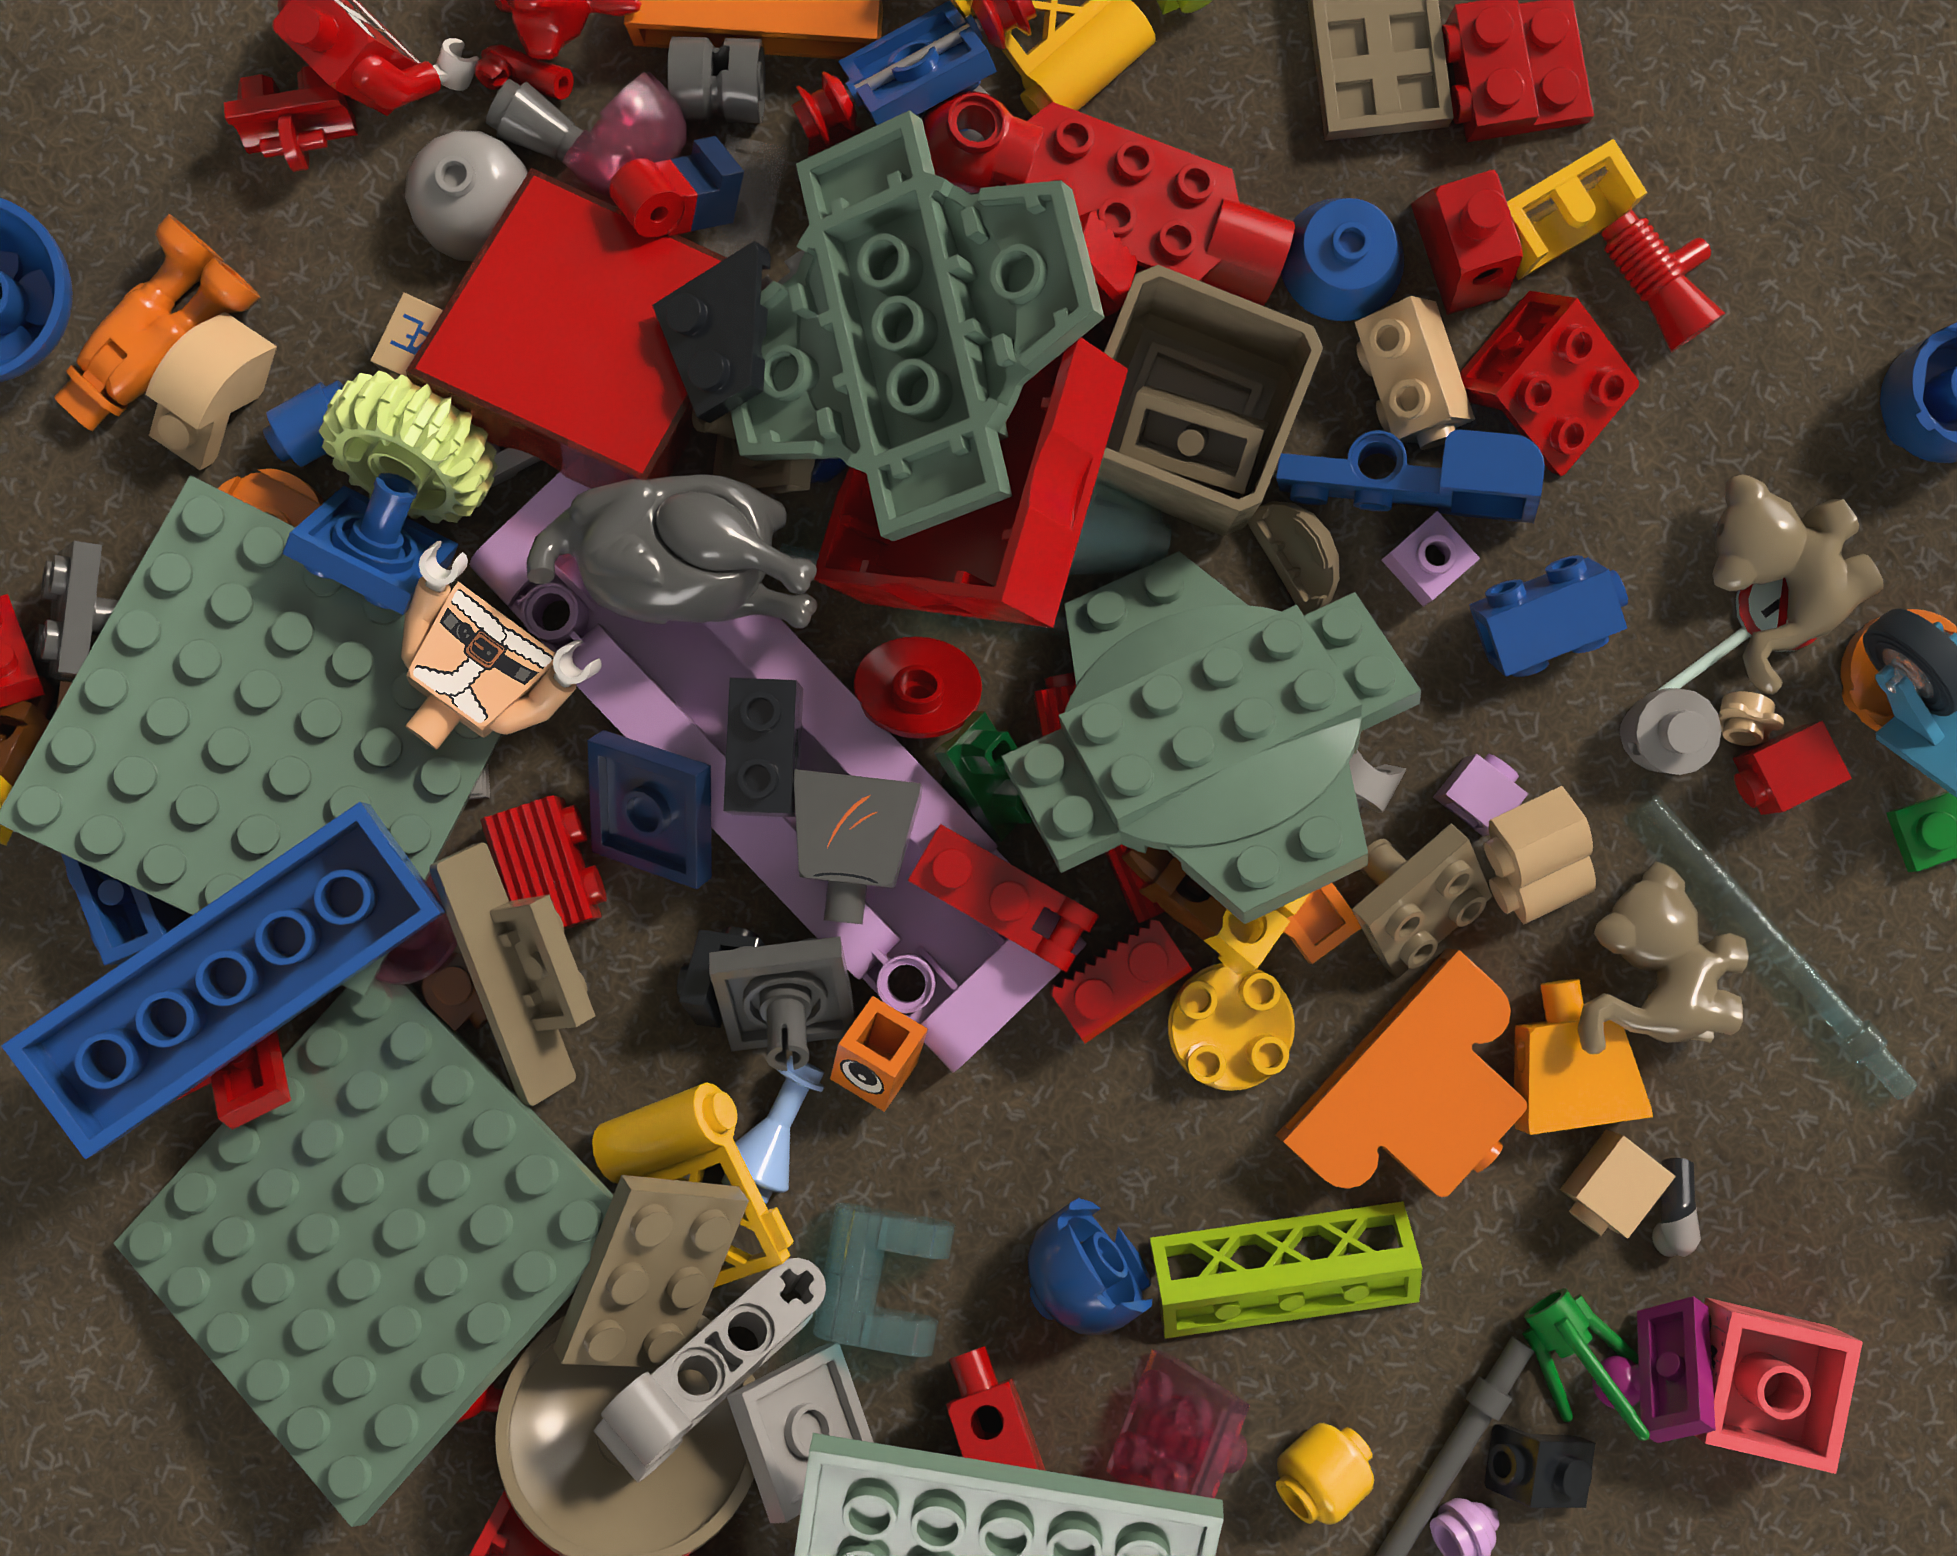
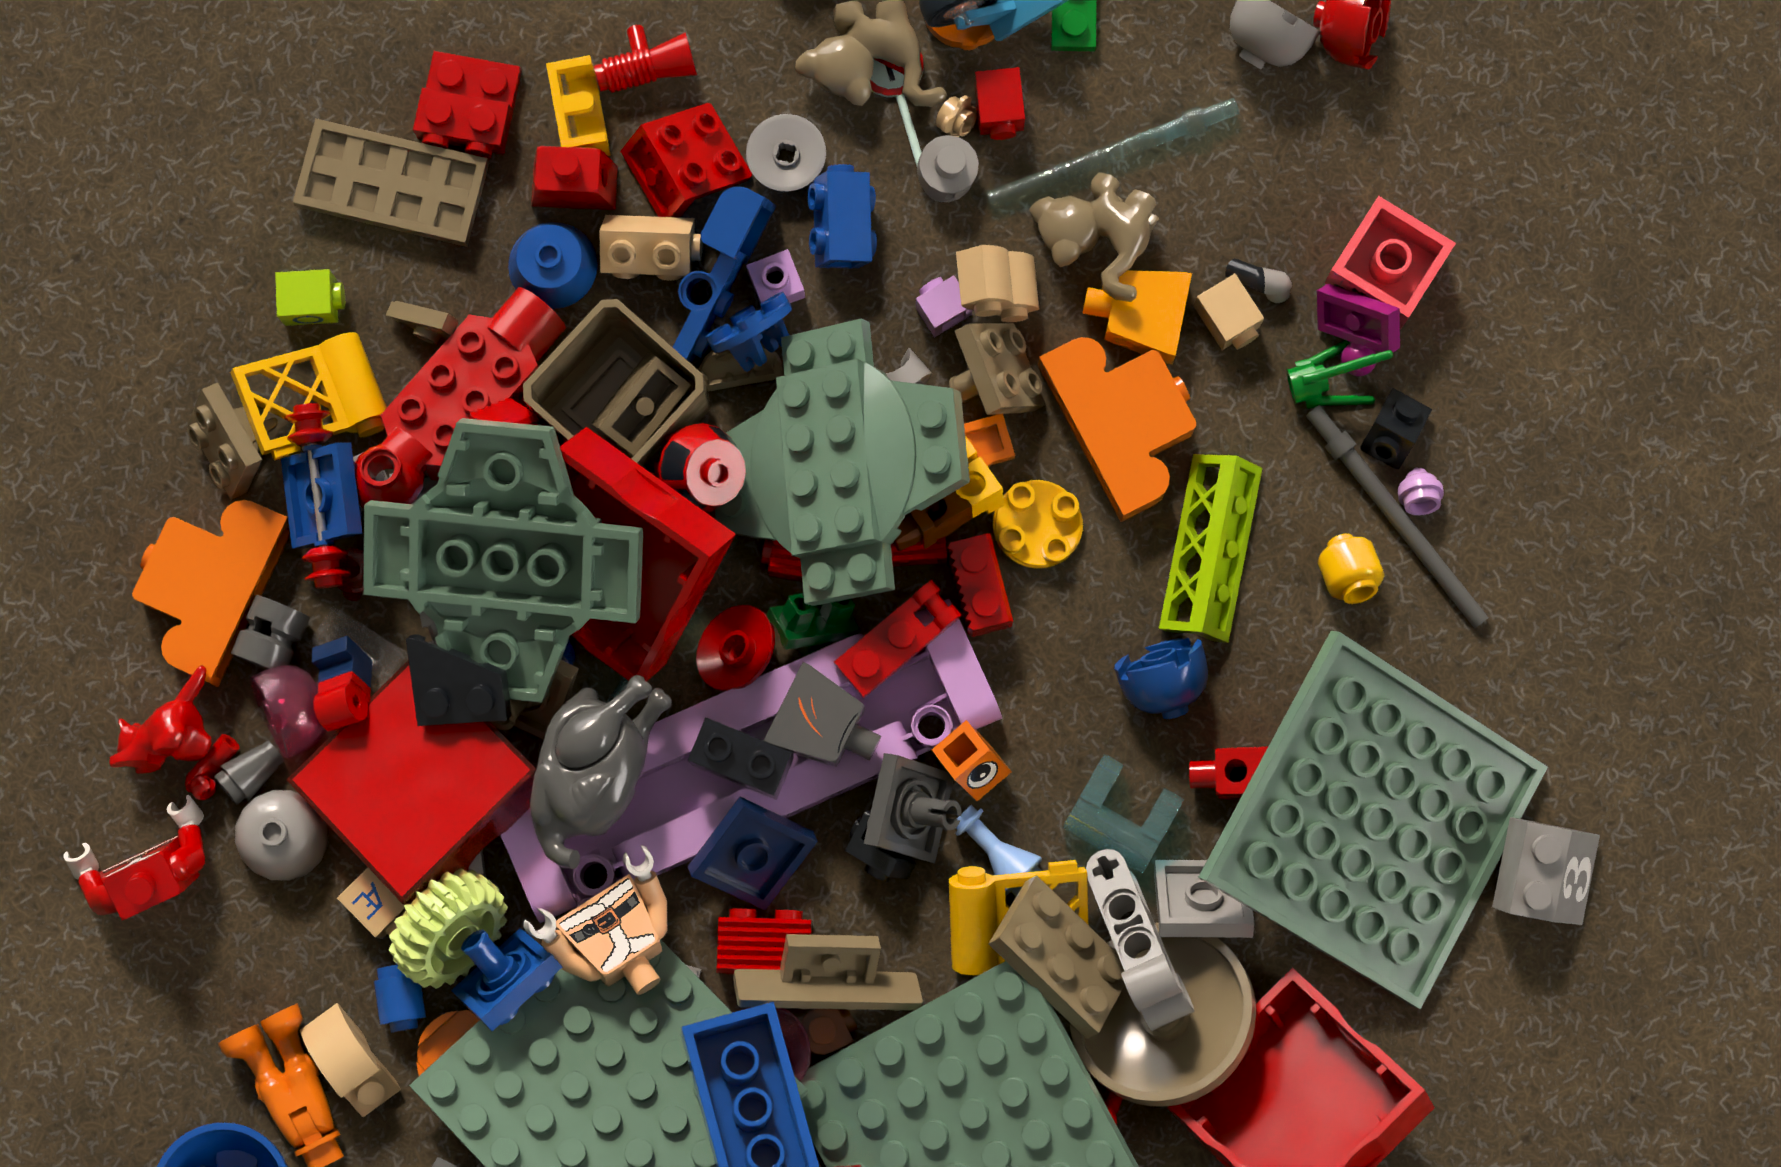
camera: 70 degrees left, 5 degrees down
red hips [224,66,358,172] -> none
clear pink plate [1105,1349,1250,1498] -> none
none -> dark tan plate [386,301,458,345]
none -> cone [654,423,746,512]
none -> blue plate [705,292,792,372]
none -> light grey piece [746,114,826,192]

